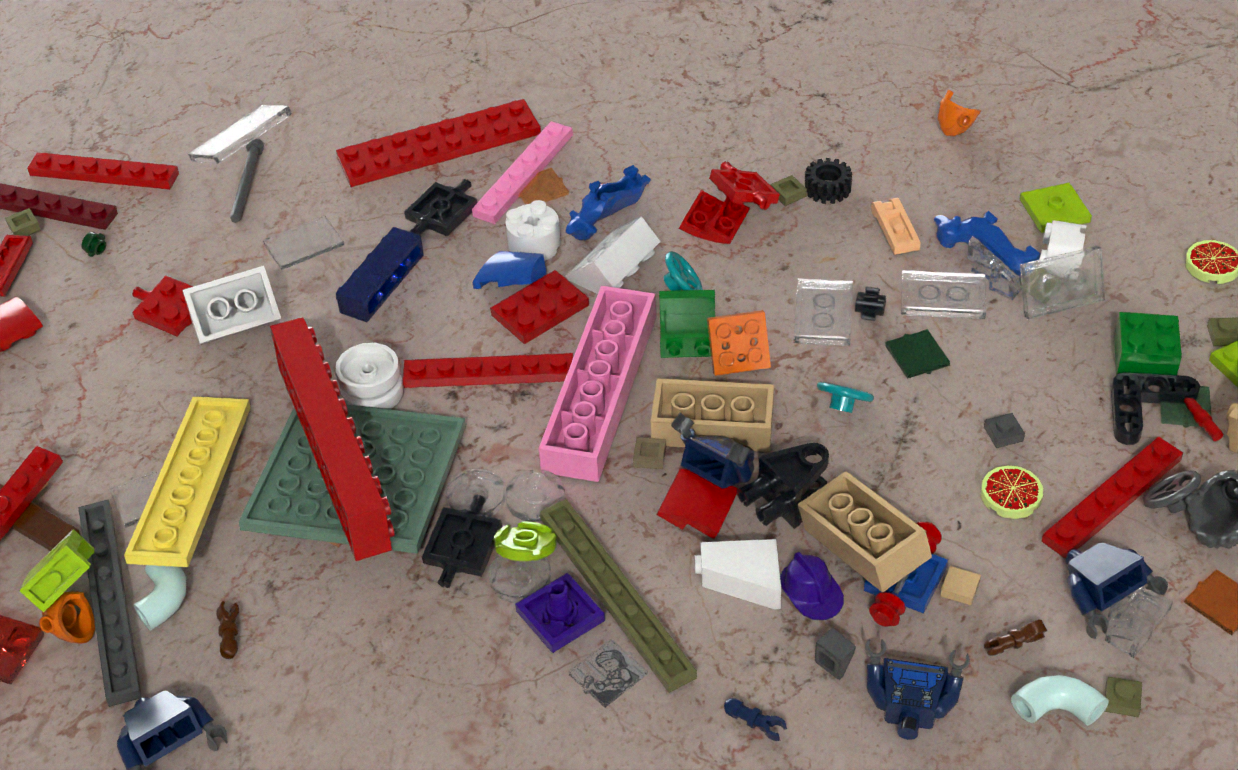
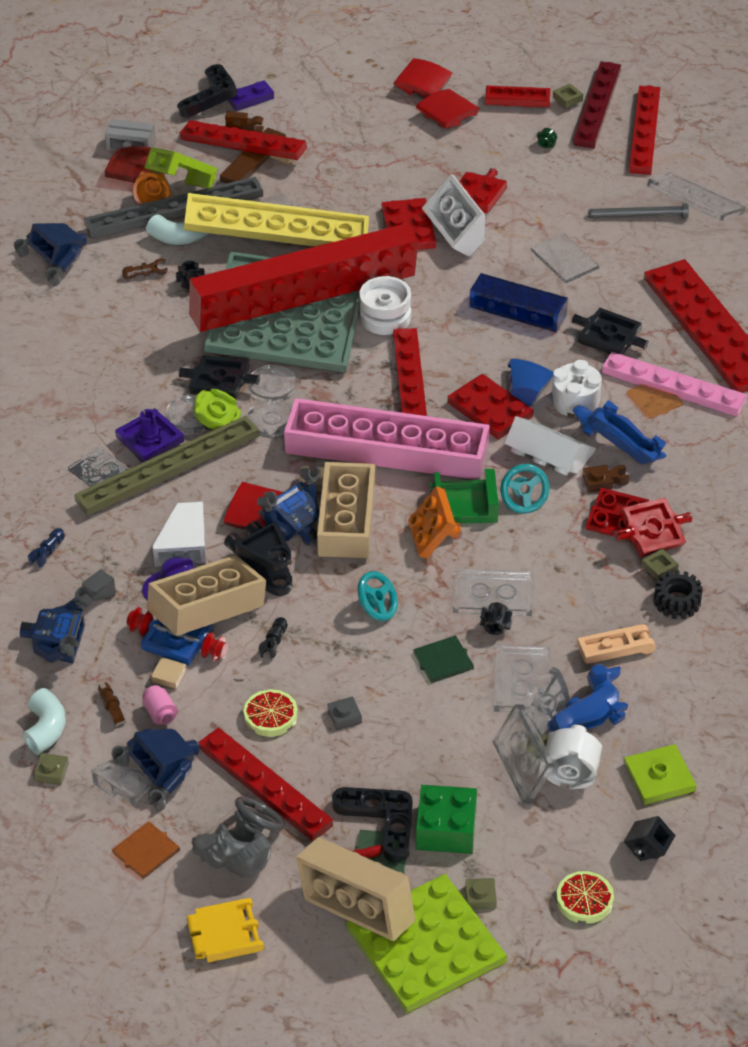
camera: 85 degrees right, 0 degrees up
none -> bright pink brick [142,685,178,725]
none -> black gear [176,261,205,290]
none -> black piece [258,617,288,659]
none -> red plate [381,198,436,250]
none -> reddish brown plate [582,465,629,492]
none -> black brick [623,816,676,861]

